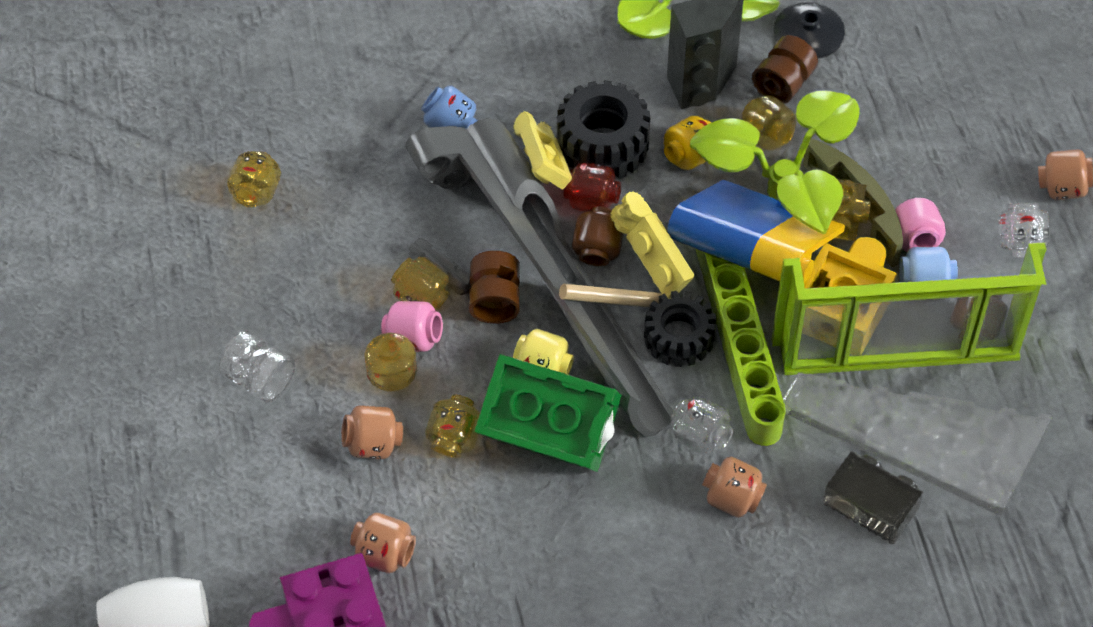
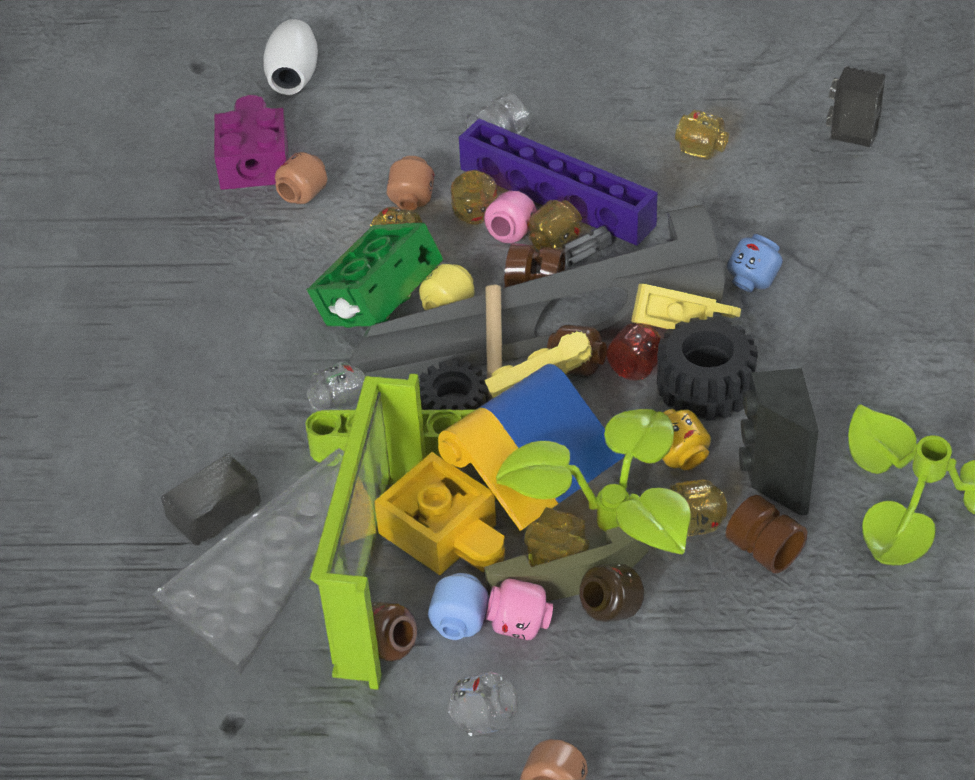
camera: 105 degrees right, 10 degrees down
nougat head [702,456,767,518] -> none
black dish [774,2,845,59] -> none
none -> dark purple brick [458,118,658,246]
none -> dark brown head [579,563,644,622]
none -> clear smoke brick [826,66,886,148]

